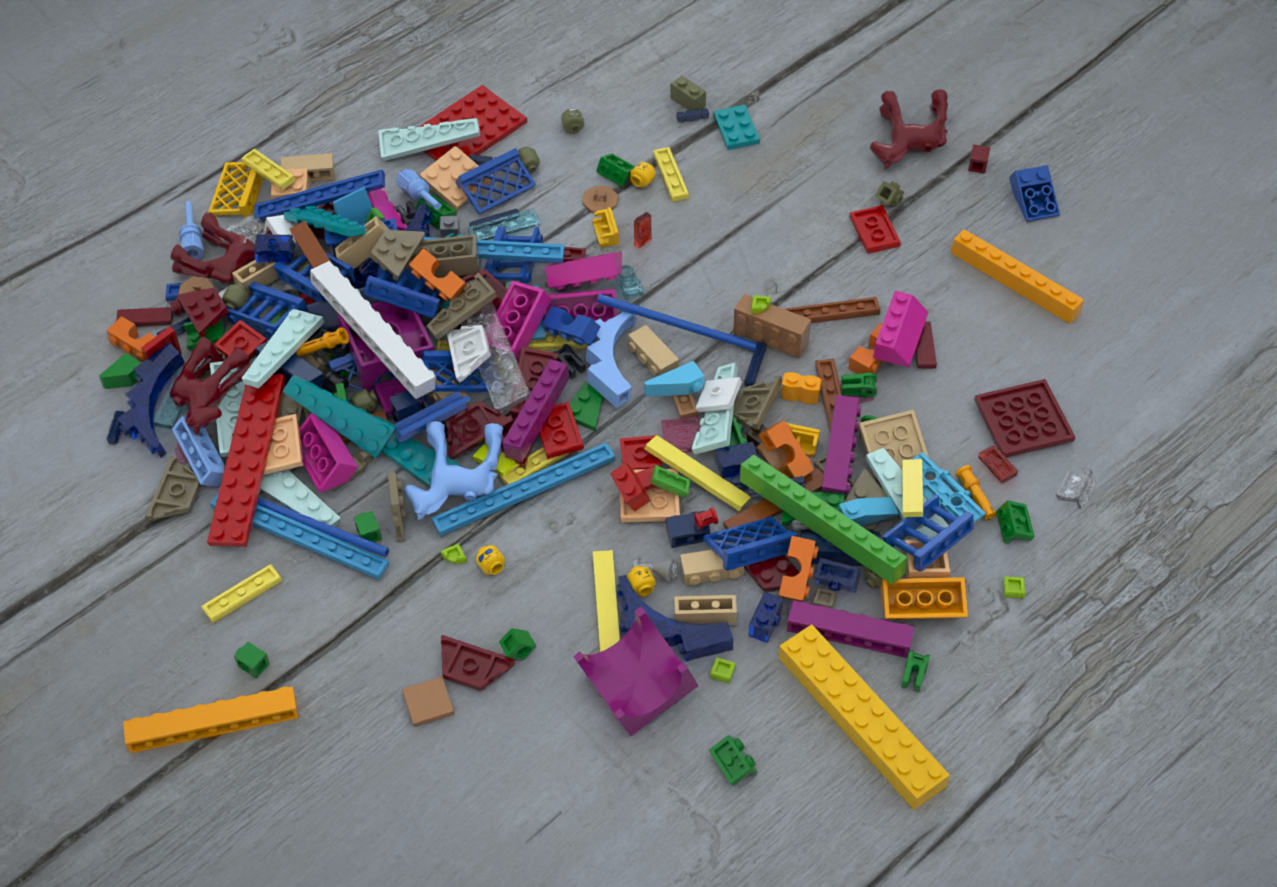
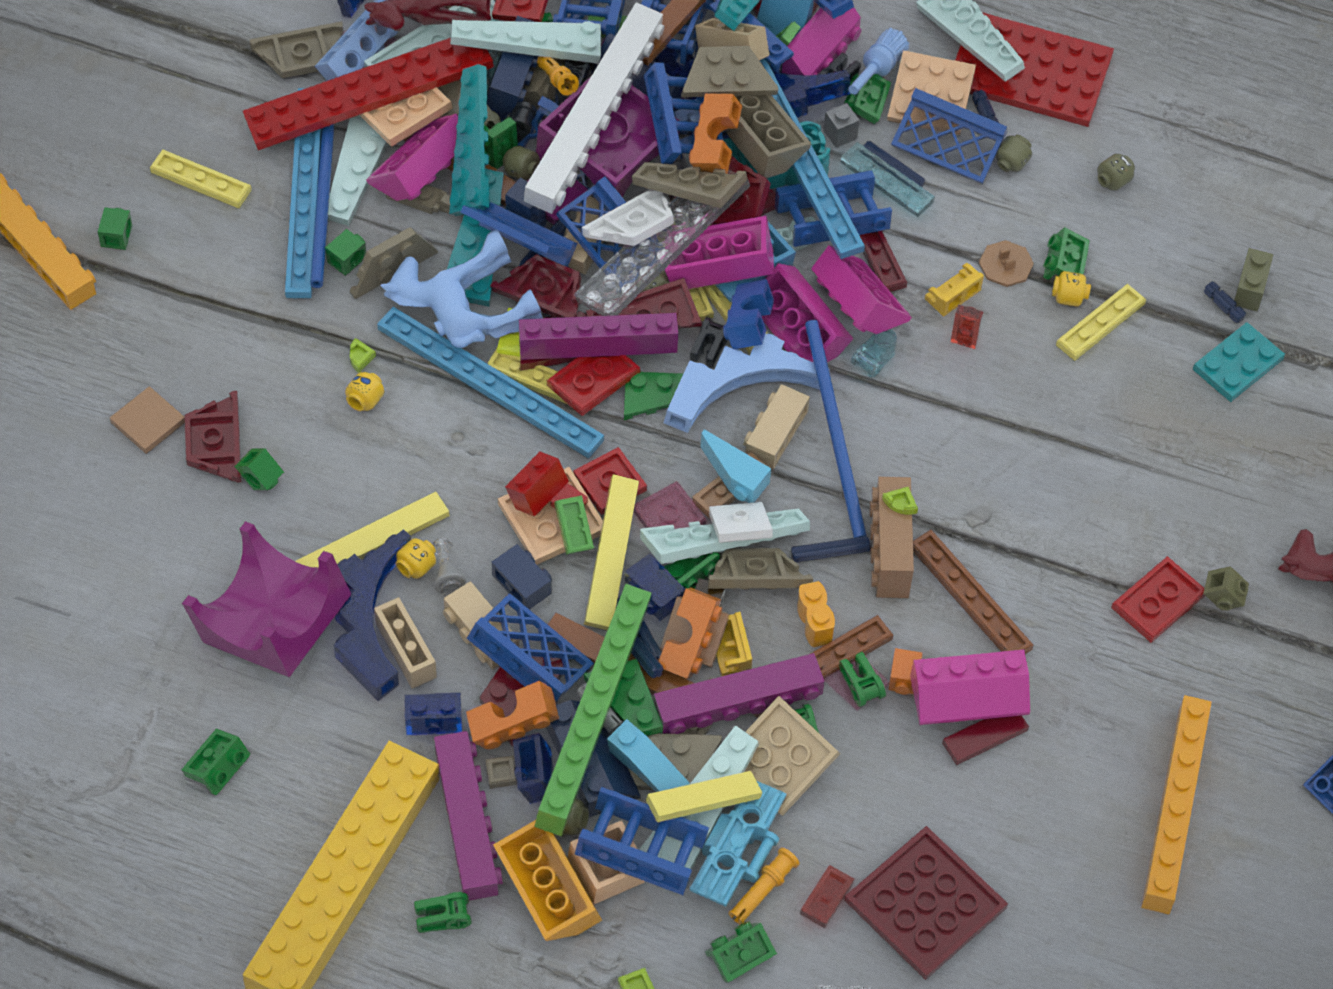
camera: 60 degrees right, 5 degrees up
red bush [694,507,719,530] -> none
lime tile [710,657,736,684] -> none

